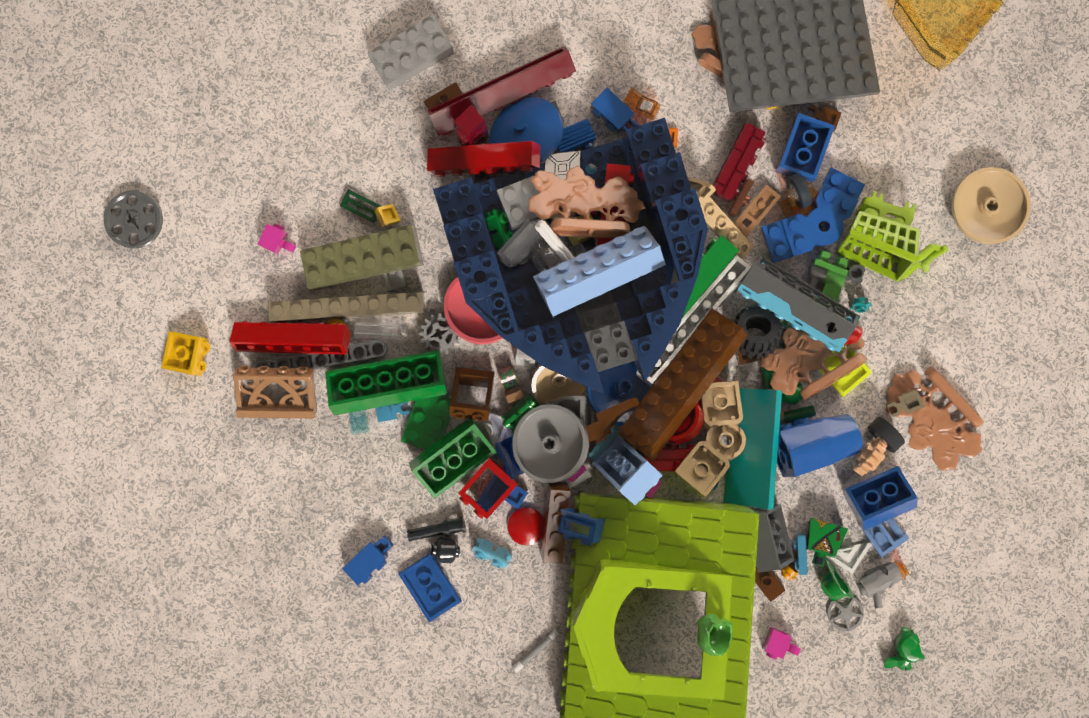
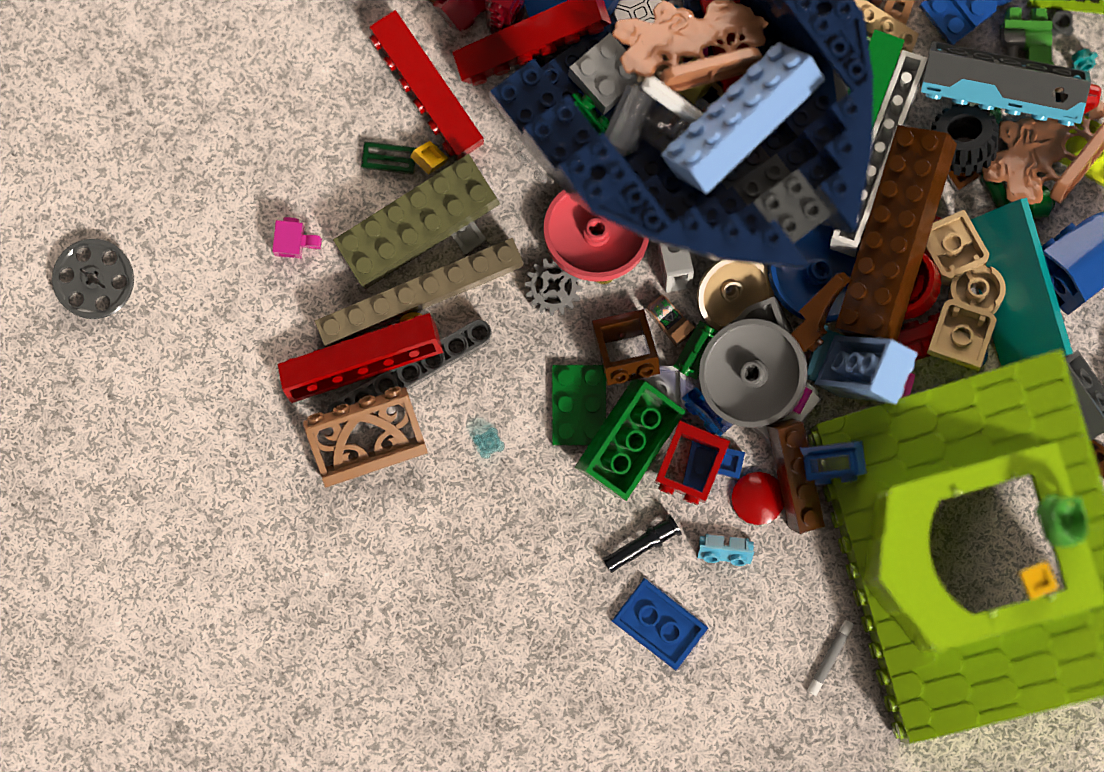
camera: 30 degrees left, 5 degrees down
yellow plate [161,331,210,376] -> none
green brick [325,350,448,416] -> none
blue brick [342,535,394,585] -> none
clear brick [354,318,409,341] -> none
dark azure plate [375,402,410,422] -> none
black head [431,537,460,564] -> none
dark green hinge [784,405,816,423] -> none
none -> red brick [369,9,484,160]
none -> yellow plate [1018,561,1058,600]

